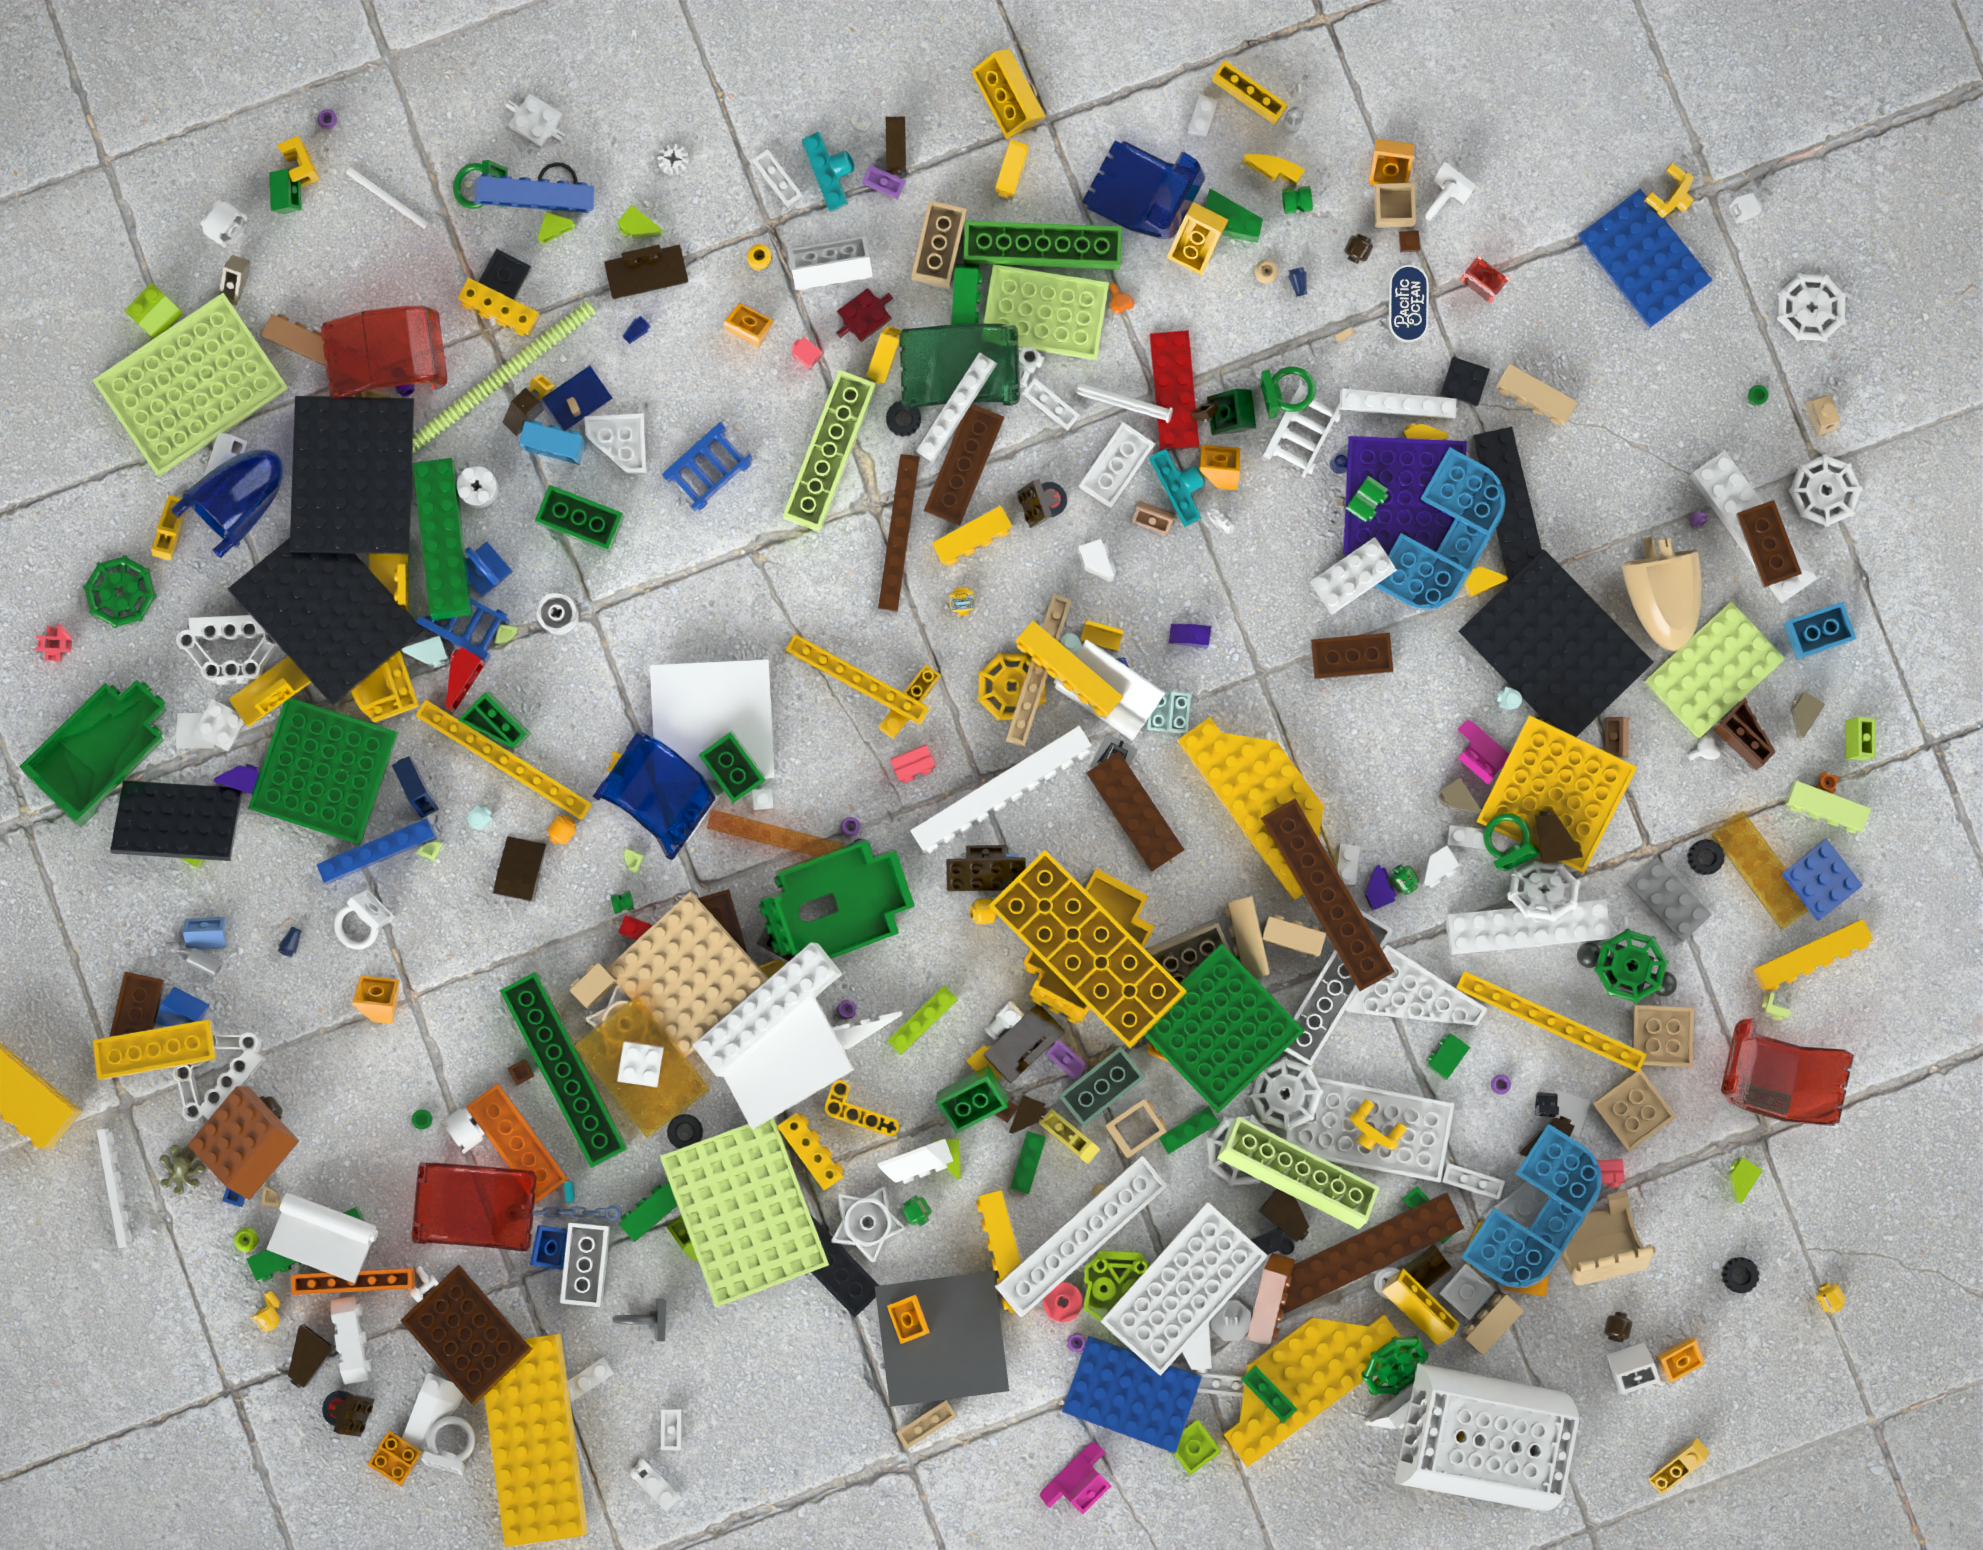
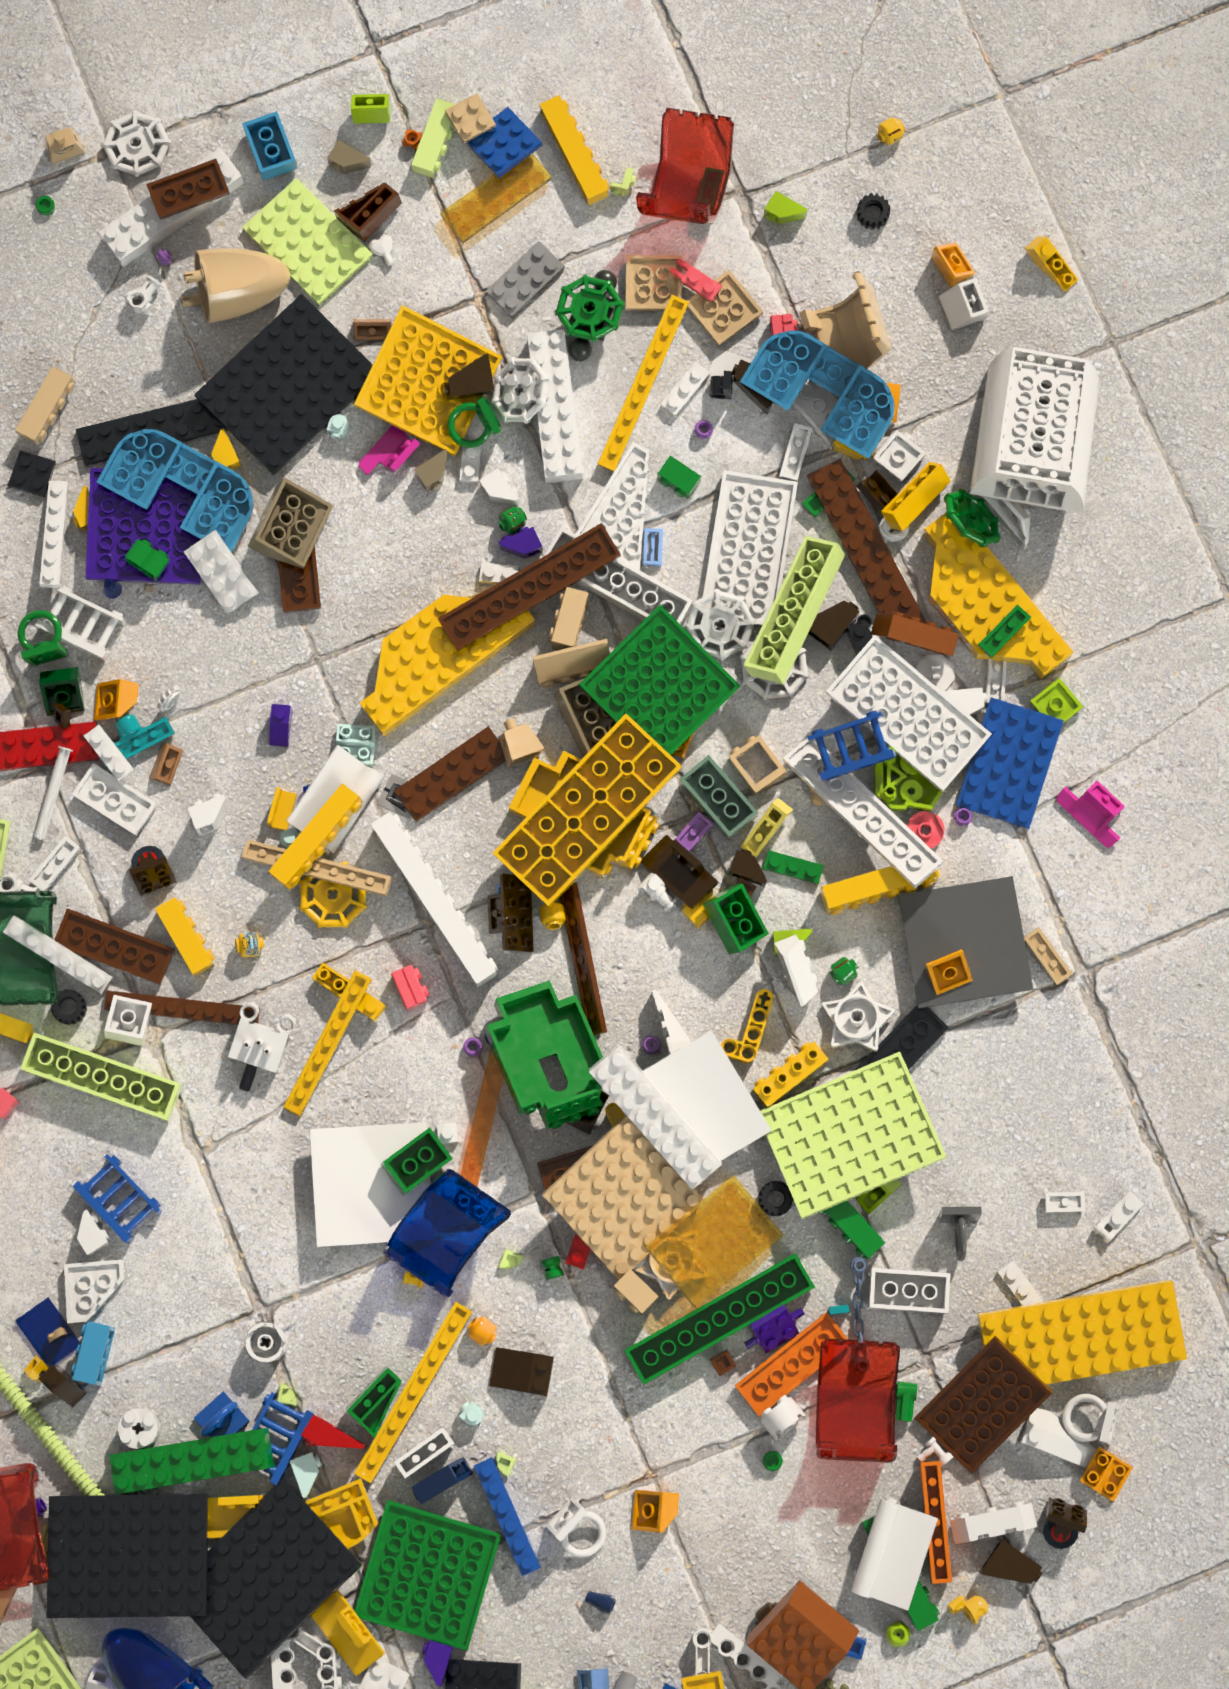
camera: 90 degrees left, 5 degrees down
tan tile [260,1185,281,1208] -> none
blue slope [530,1224,568,1270] -> none
green brick [535,485,625,553] -> none
white plate [617,1041,663,1087] -> none
lime brick [887,985,958,1055] -> none
green plate [1158,1106,1219,1155] -> none
yellow connector [1349,1098,1408,1151] -> none
tan brick [1461,1293,1524,1355] -> none
dark brown head [1604,1312,1632,1343] -> none
black tyre [1687,839,1725,875] -> none
none -> white slope [77,1209,110,1256]
none -> white plate [84,725,134,782]
none -> white slope [104,995,152,1046]
none -> white connector [124,275,161,315]
none -> white piece [228,1002,296,1091]
none -> dark tan slope [248,477,333,568]
none -> white brick [394,1427,455,1479]
none -> tan plate [445,93,496,144]
none -> tan torso [500,718,544,767]
none -> reddish brown plate [560,882,607,1036]
none -> light blue tile [643,528,663,567]
none -> white plate [661,362,710,417]
none -> coral hinge [669,258,722,302]
none -> dark purple plate [744,1304,805,1353]
none -> blue fence [808,710,897,781]
none -> green piece [895,1381,918,1422]

